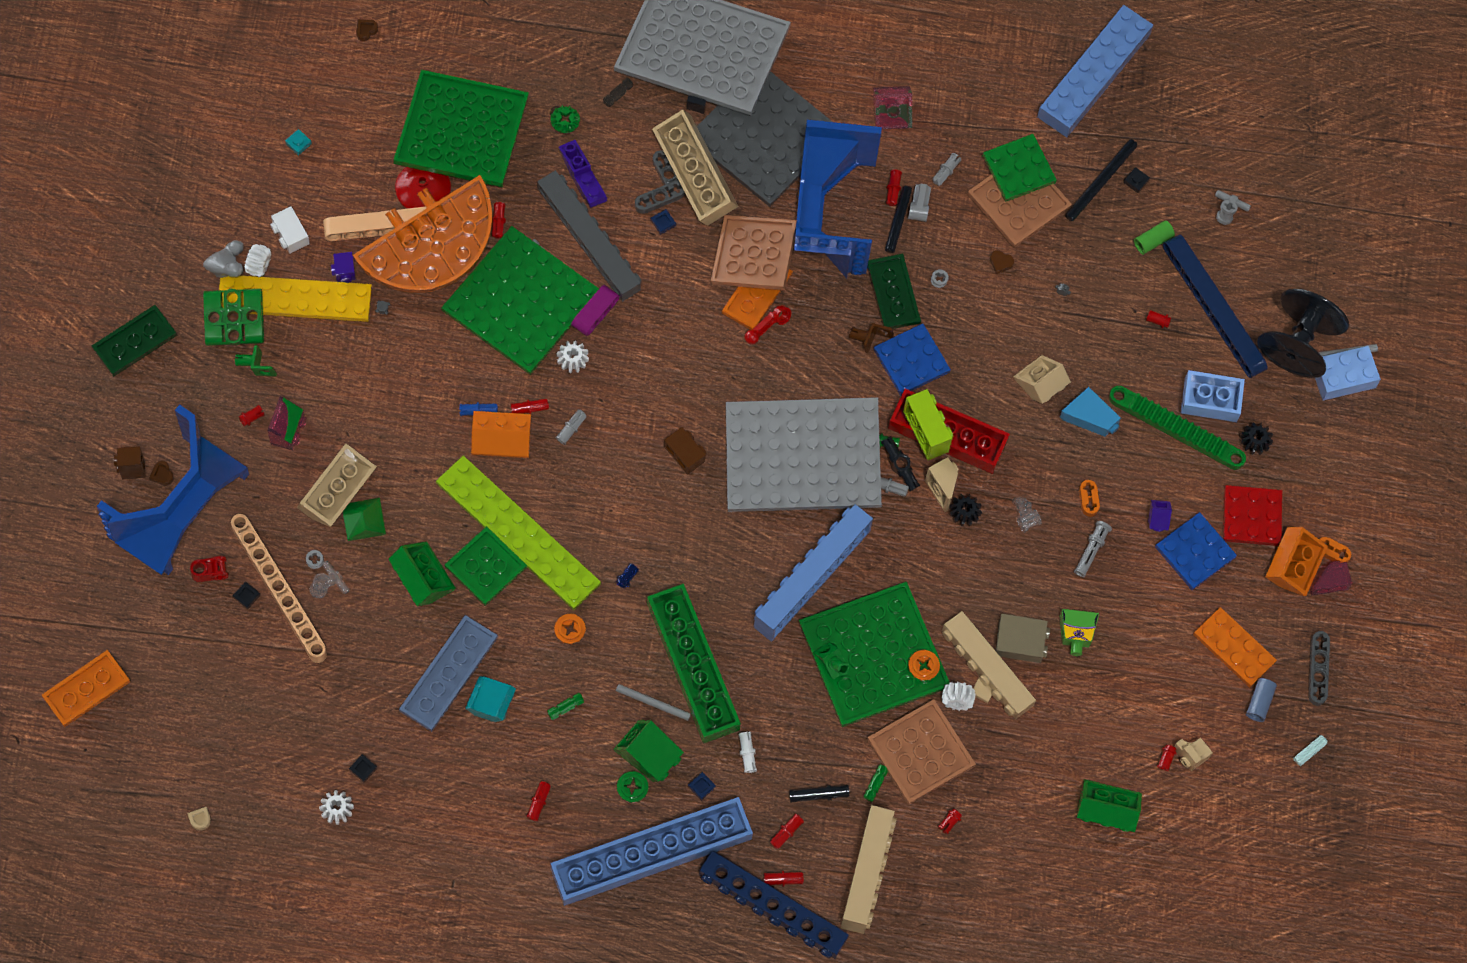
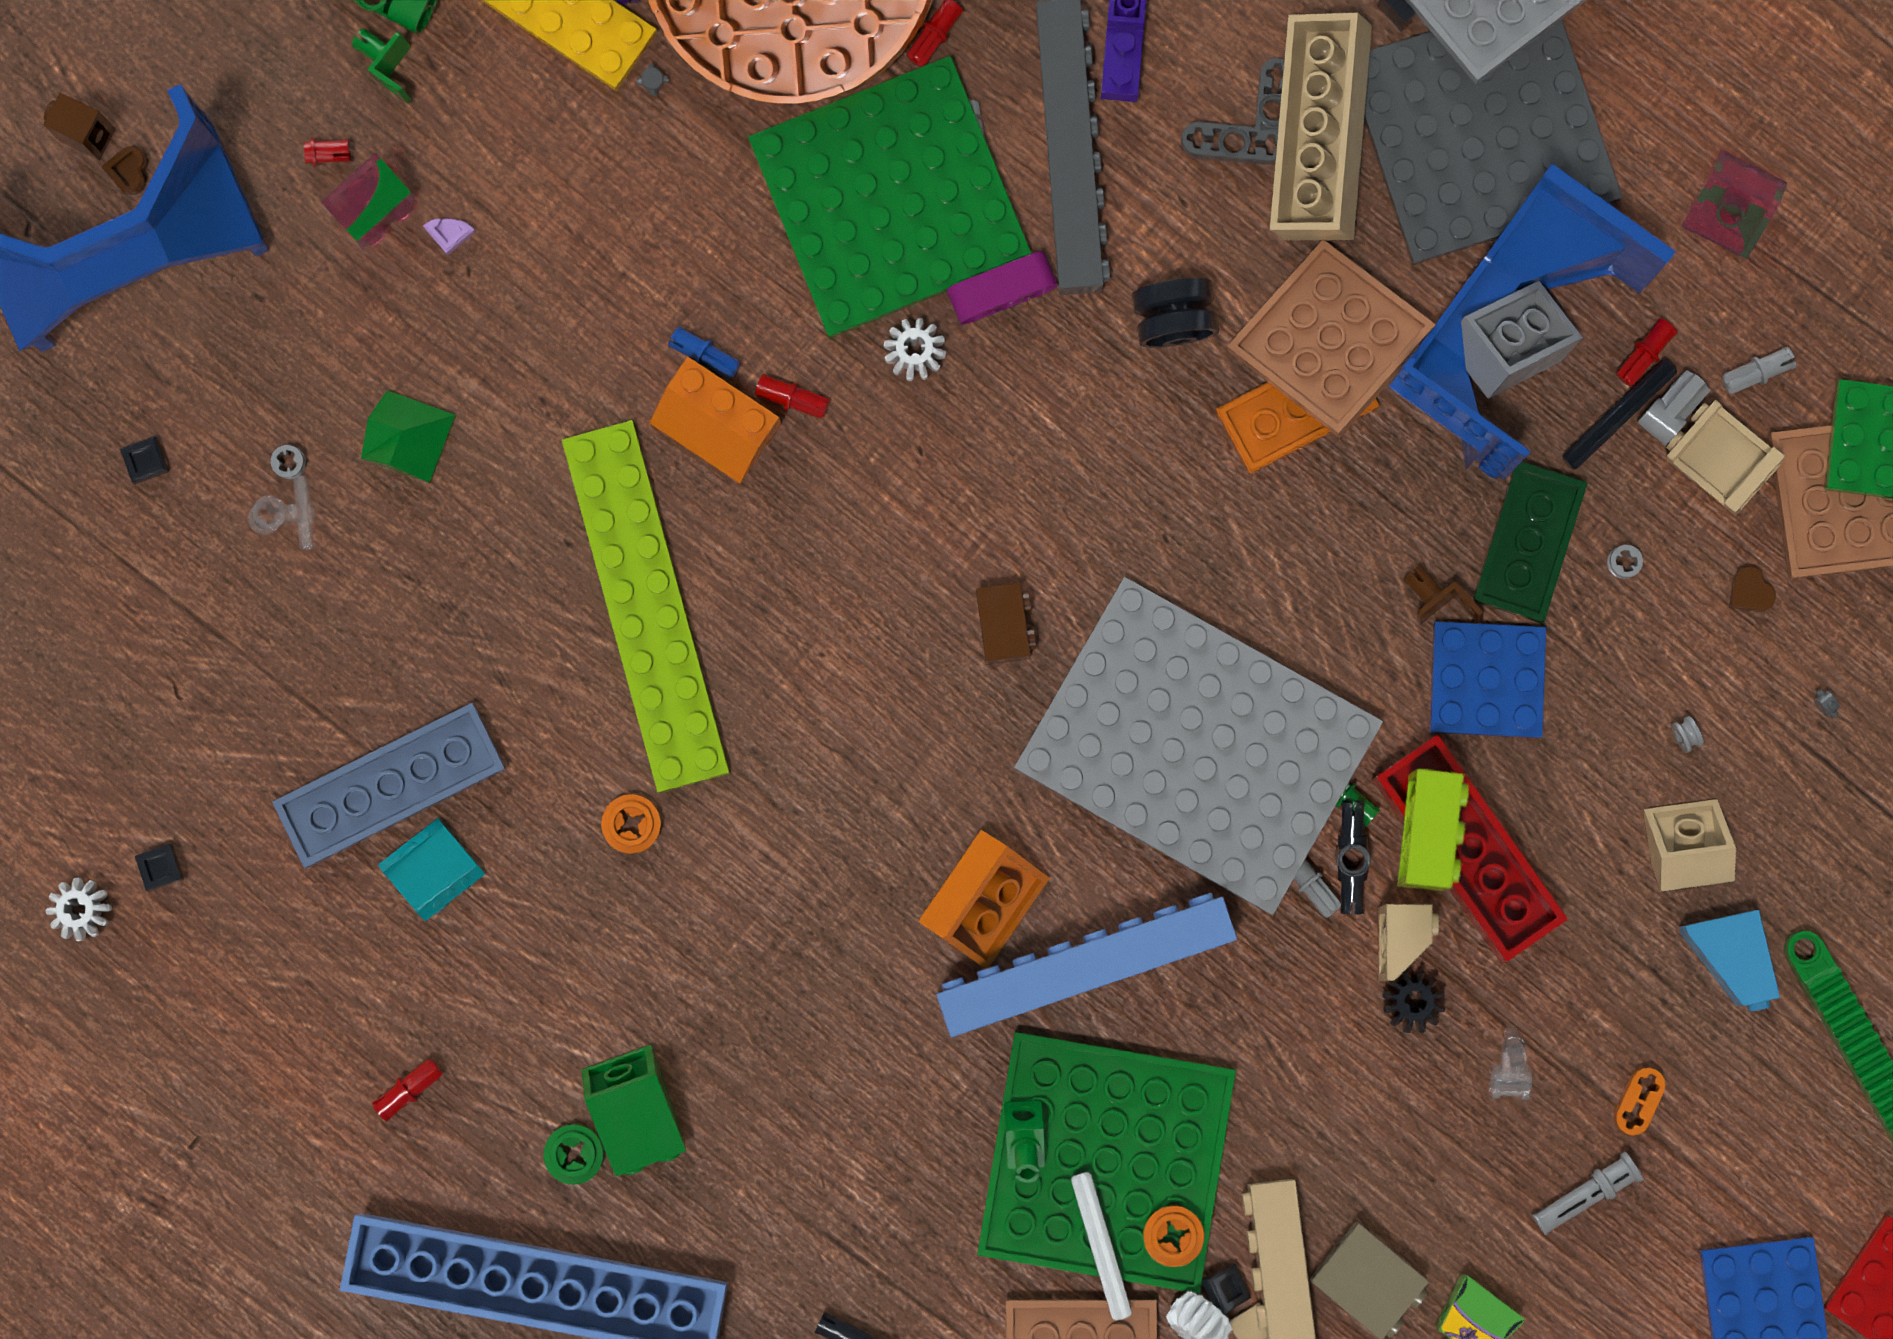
camera: 40 degrees right, 15 degrees up
red piece [190,556,229,582] -> none
light nougat beam [231,514,327,663] -> none
tan slope [297,444,377,527] -> none
green slope [388,541,456,607] -> none
green plate [445,526,527,606] -> none
green axle [547,693,584,720] -> none
light grey axle [555,409,586,445] -> none
clear blue pin [616,563,639,589] -> none
light grey piece [616,684,691,721] -> none
green brick [647,583,741,744] -> none
dark blue tile [650,209,676,235] -> none
dark blue tile [688,772,716,801] -> none
white pin [739,732,757,773] -> none
red piece [744,305,791,345] -> none
dark purple brick [1148,500,1172,532] -> none
none -> lavender tile [423,218,476,255]
none -> orange slope [918,830,1050,969]
none -> white axle [1071,1172,1132,1320]
none -> black wheel [1132,278,1219,348]
none -> black tile [1202,1264,1251,1314]
none -> light grey slope [1461,281,1583,399]
none -> tan panel [1666,400,1785,517]
none -> light grey bush [1671,716,1704,753]

